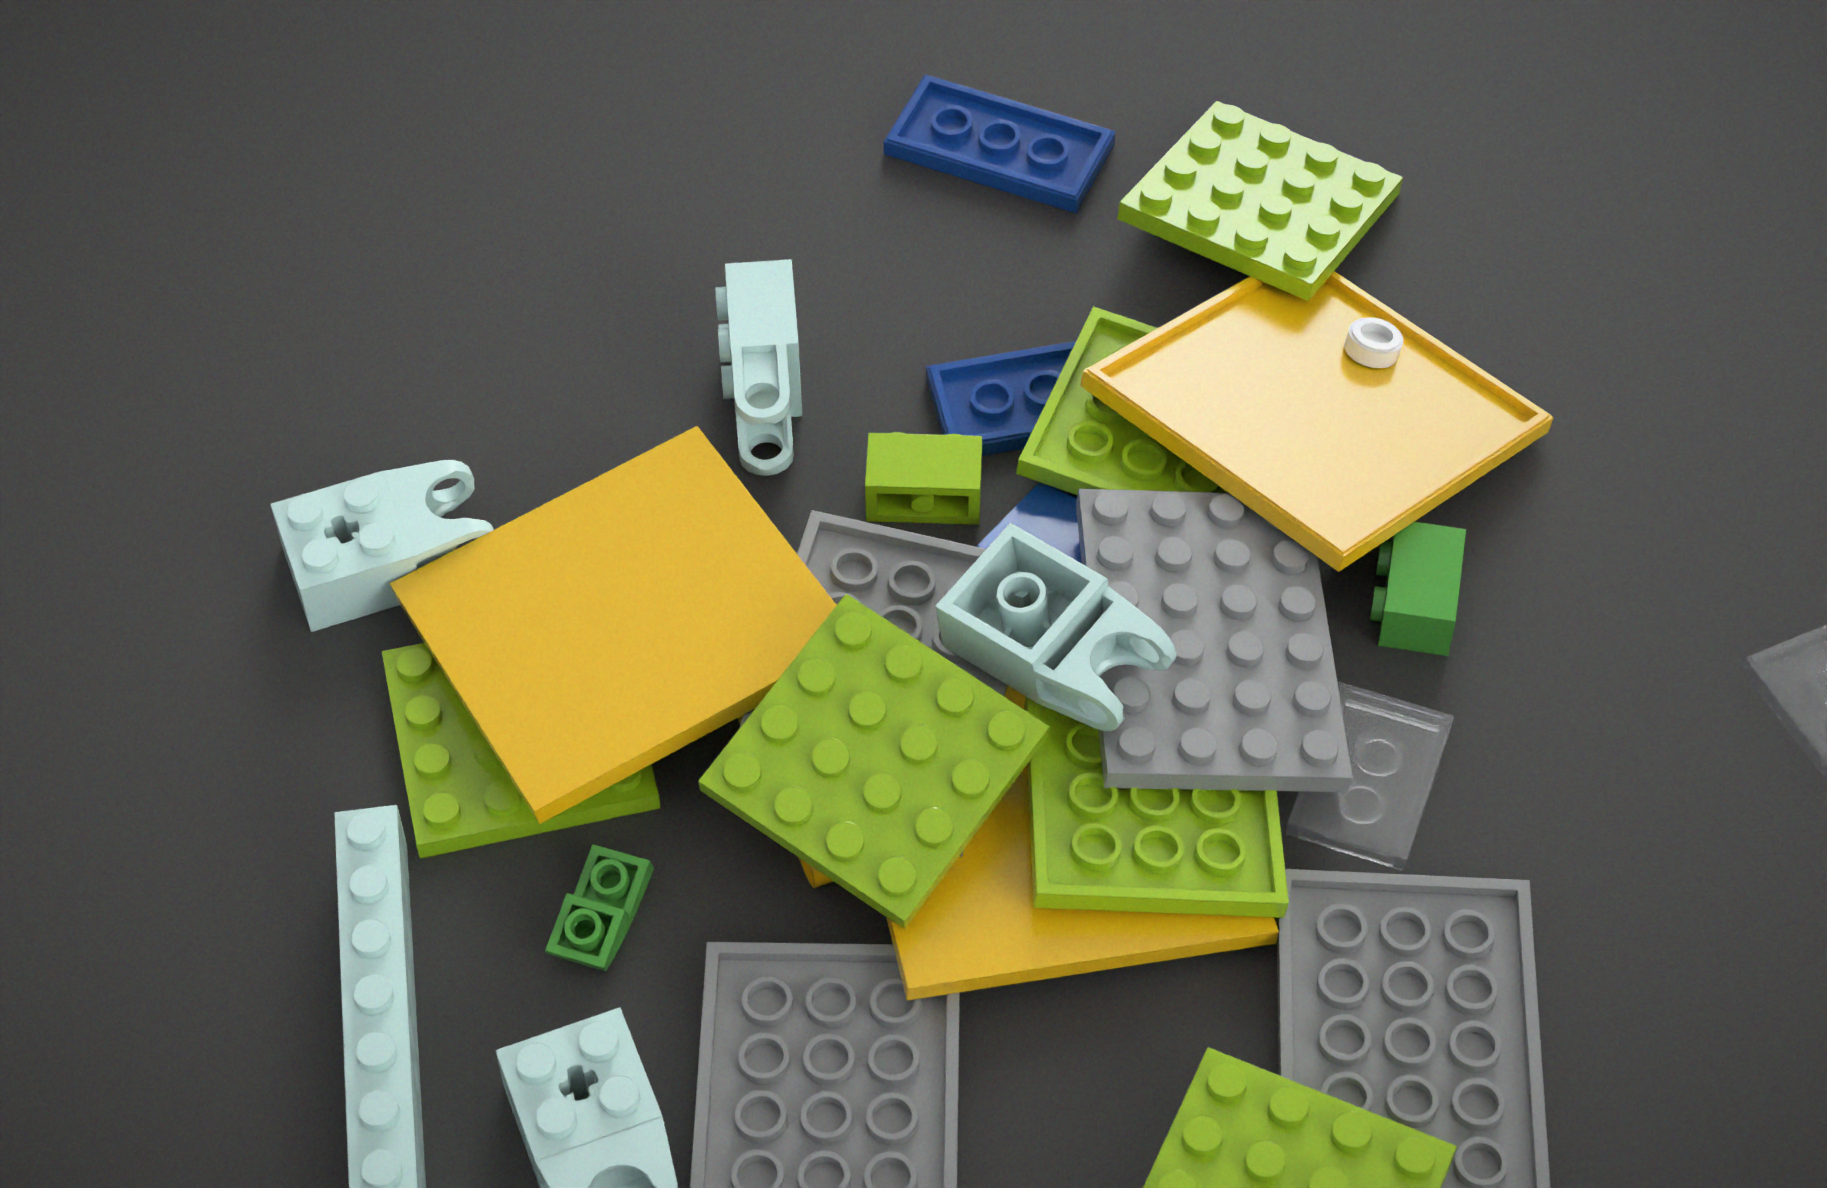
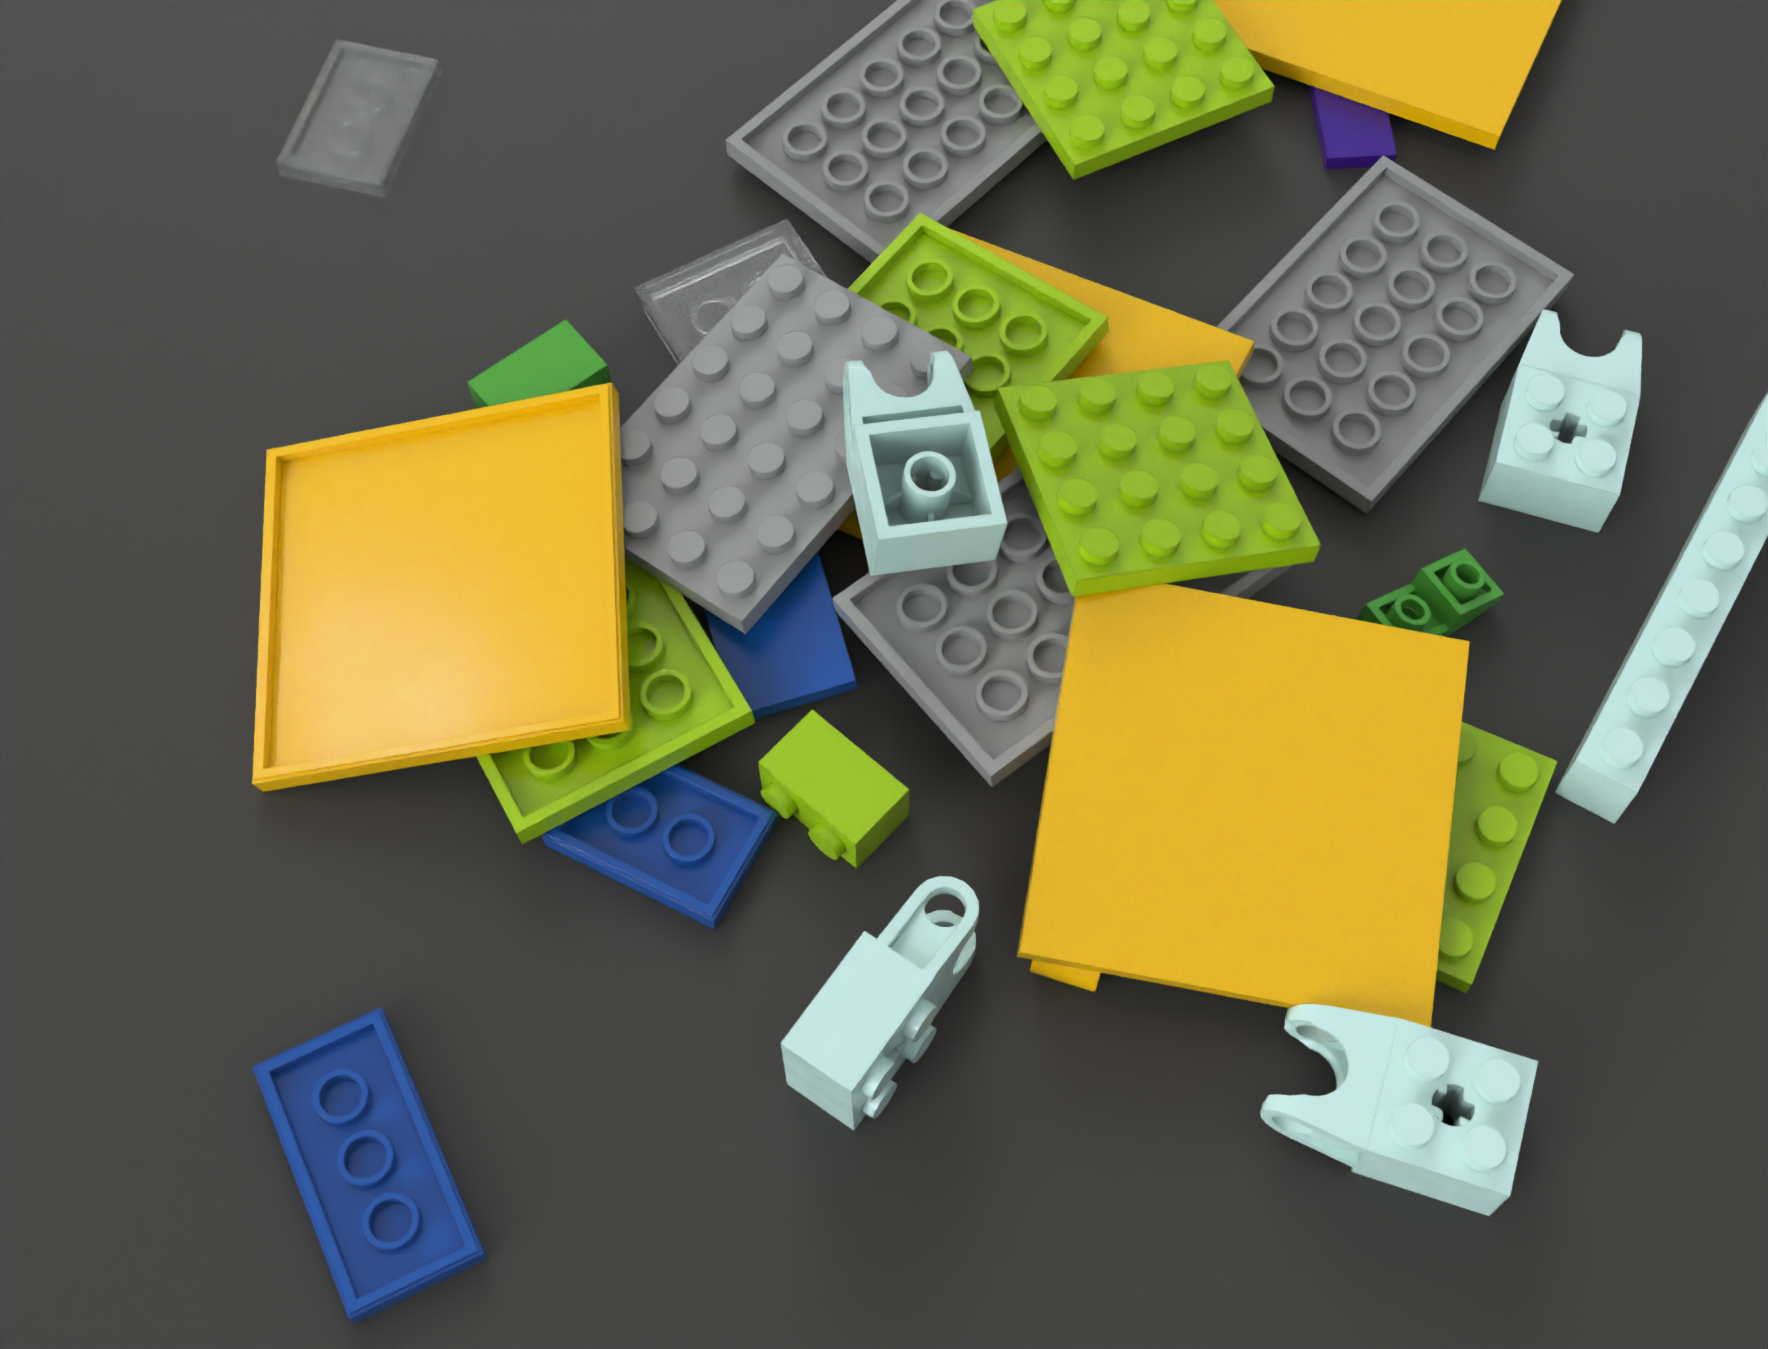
camera: 140 degrees left, 10 degrees up
plate [1117,101,1403,301] -> none
white tile [1344,317,1403,368] -> none

